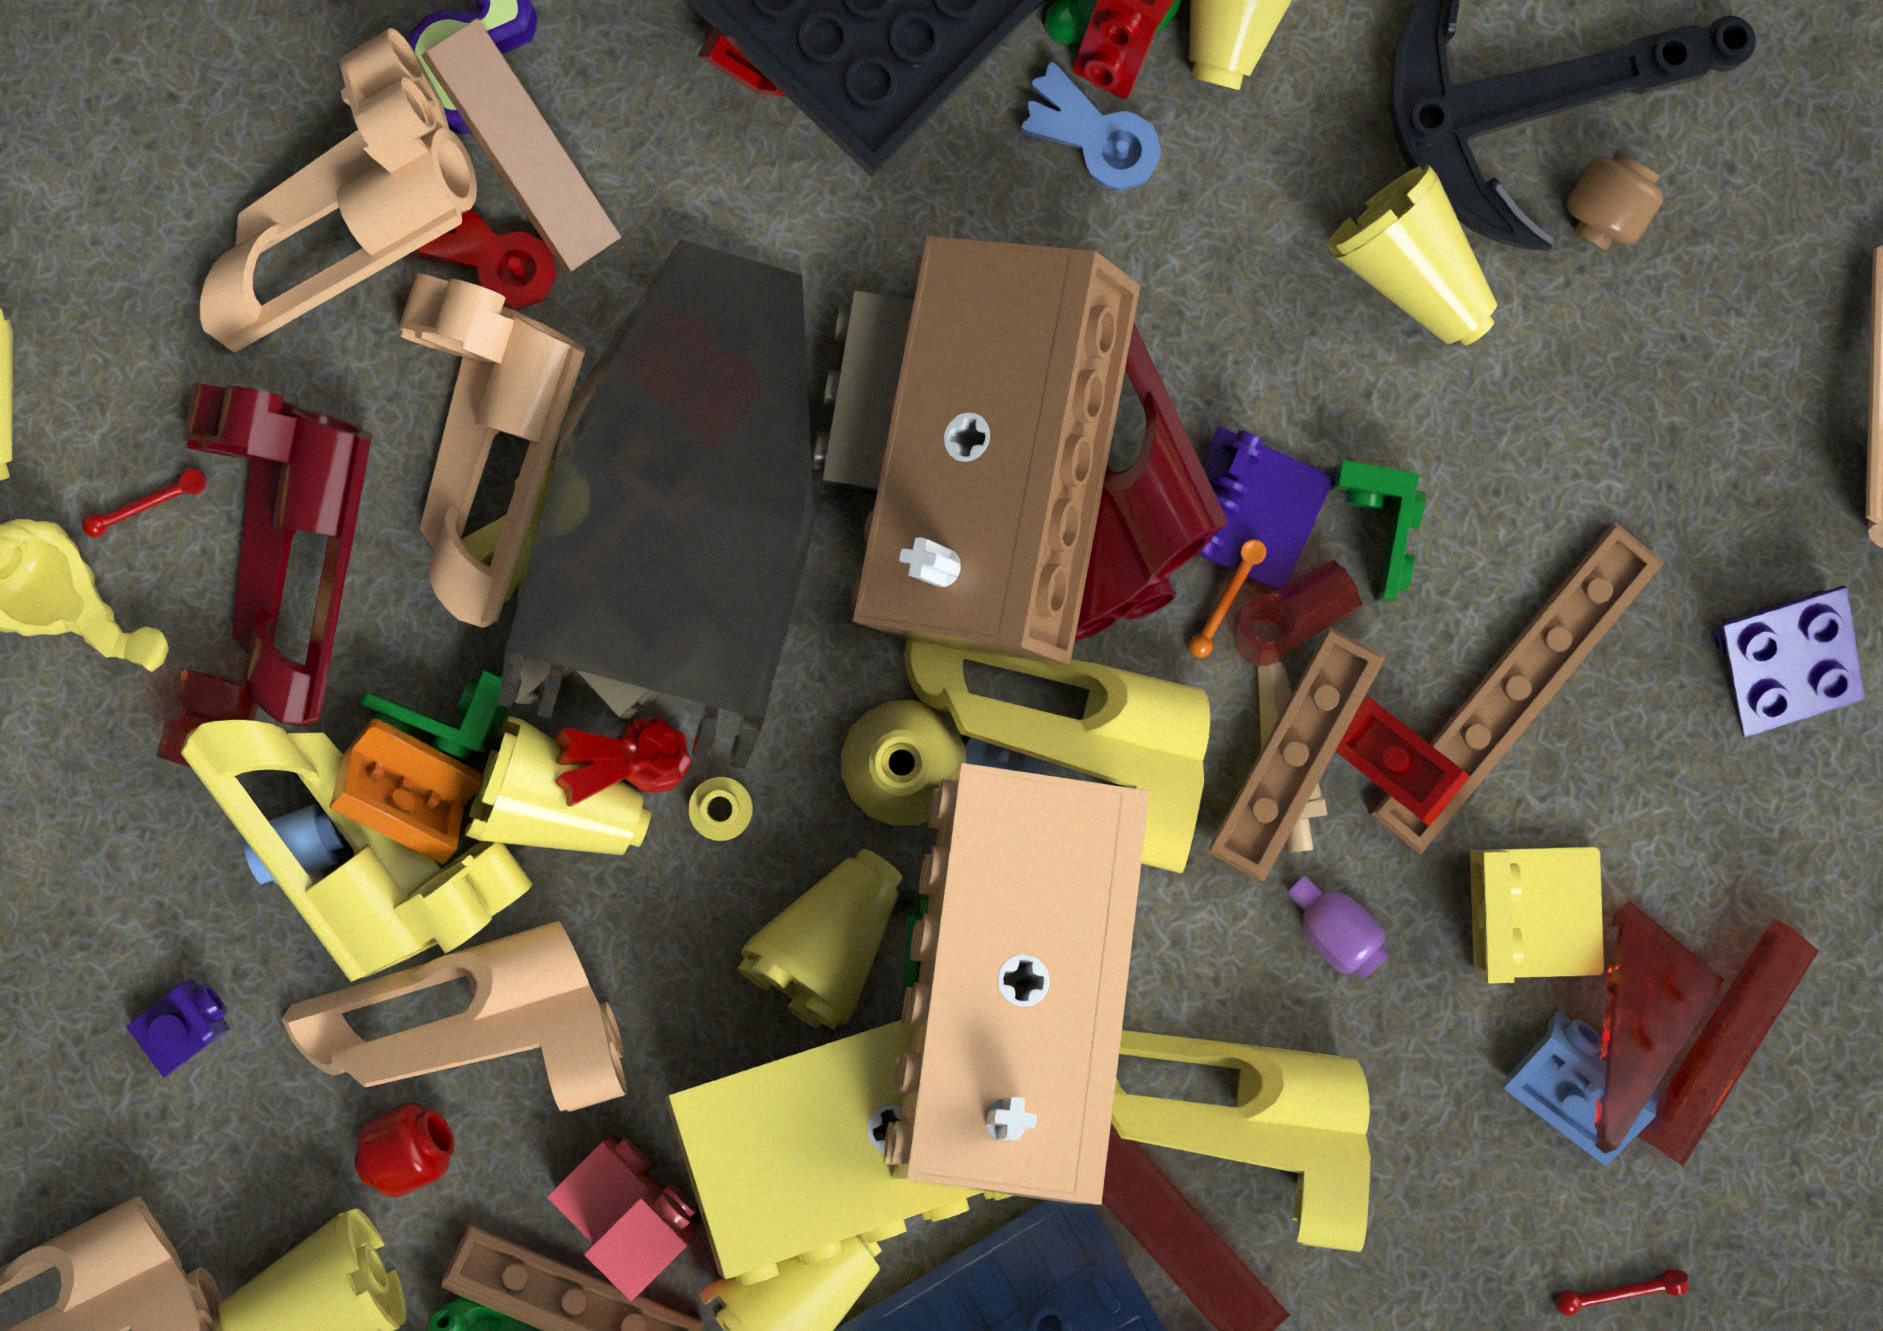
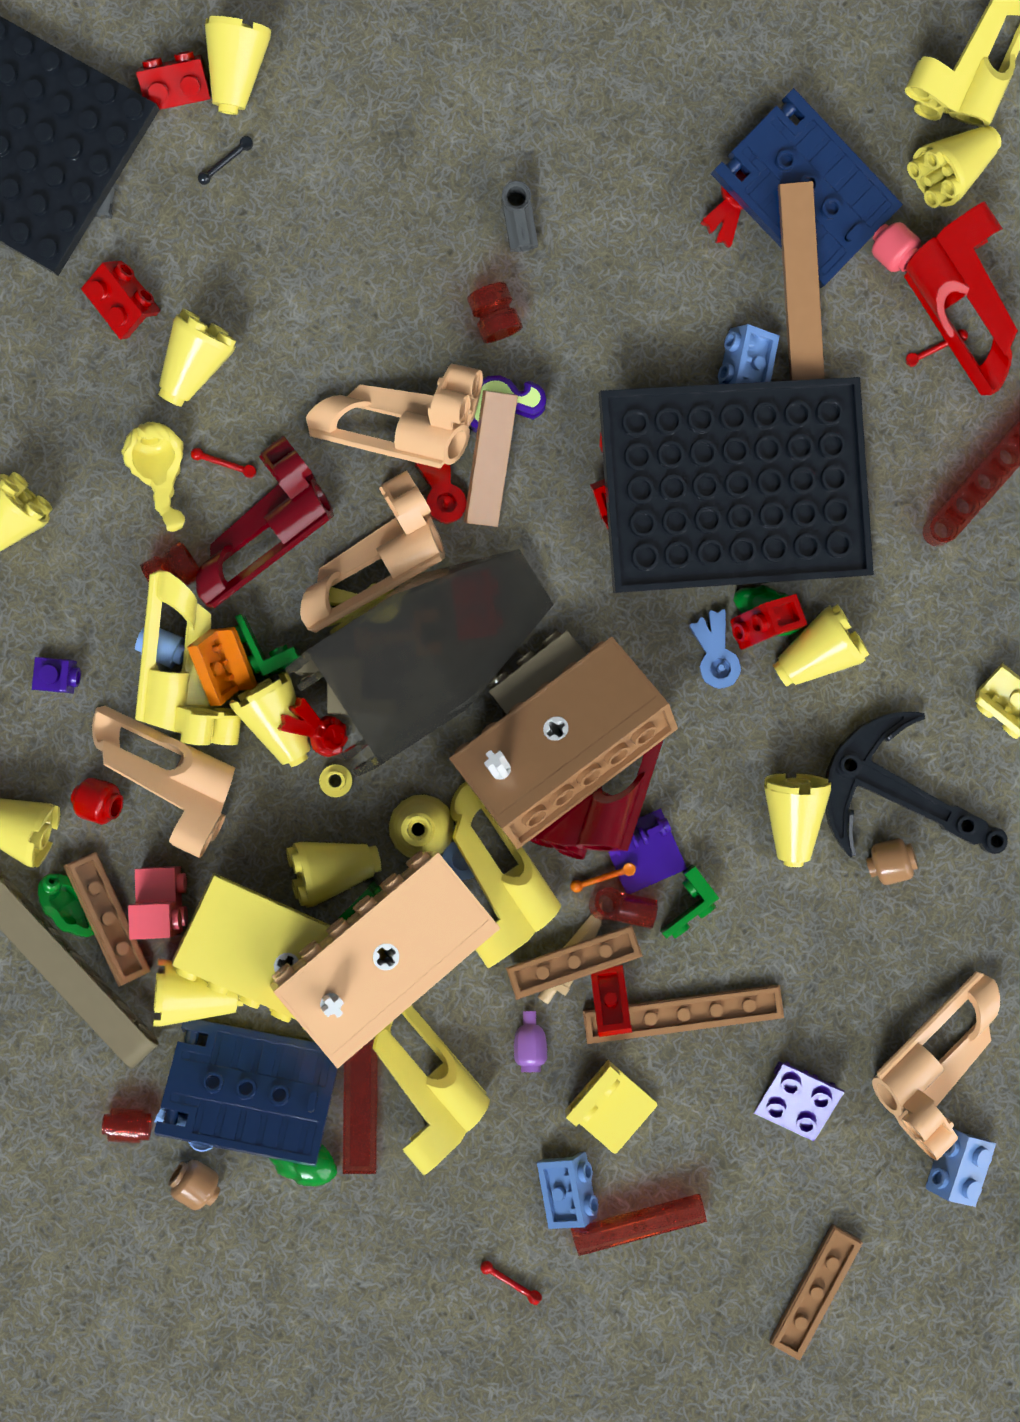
camera: 40 degrees right, 0 degrees up
clear red wing [1594,901,1725,1154] -> none

